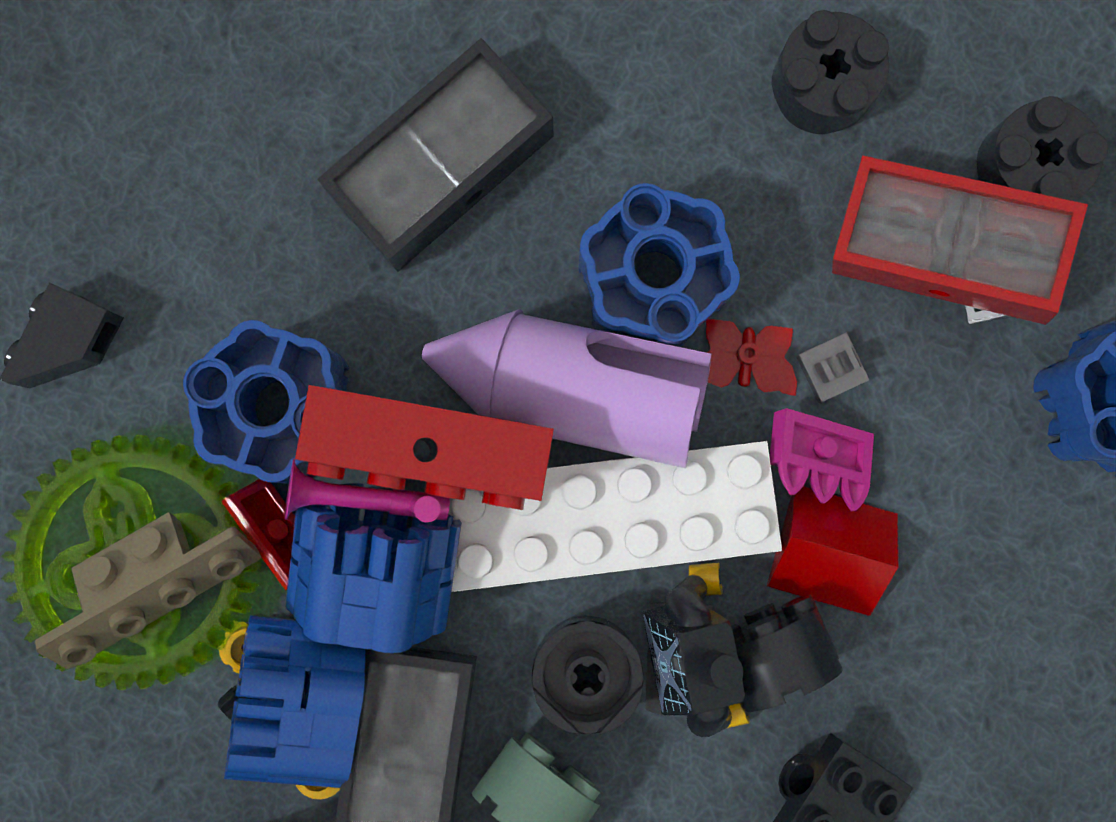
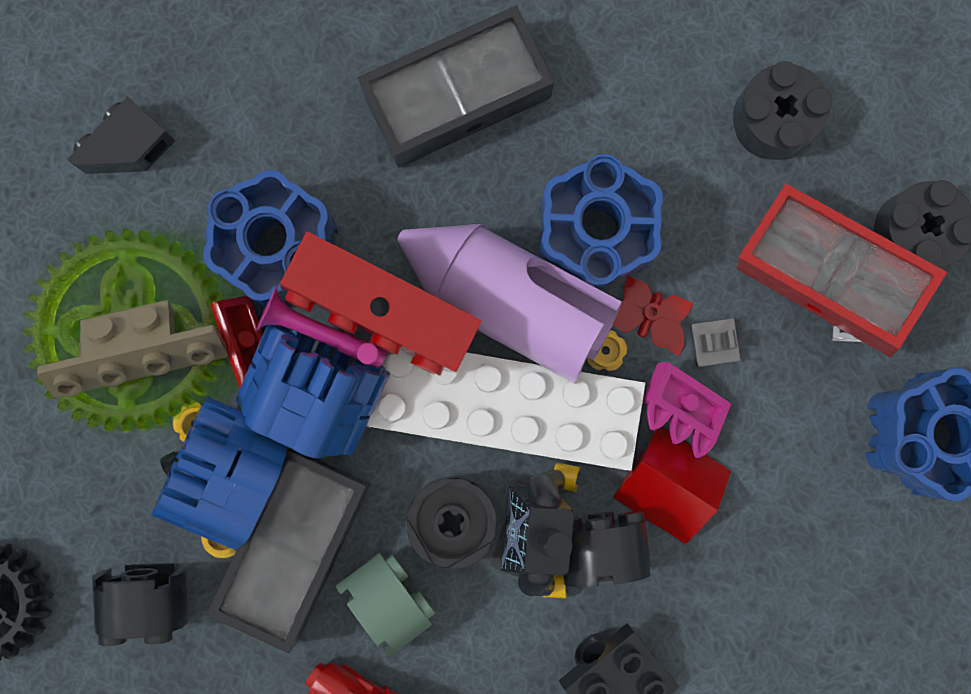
camera: 10 degrees right, 0 degrees up
none -> yellow plate [587,330,627,371]

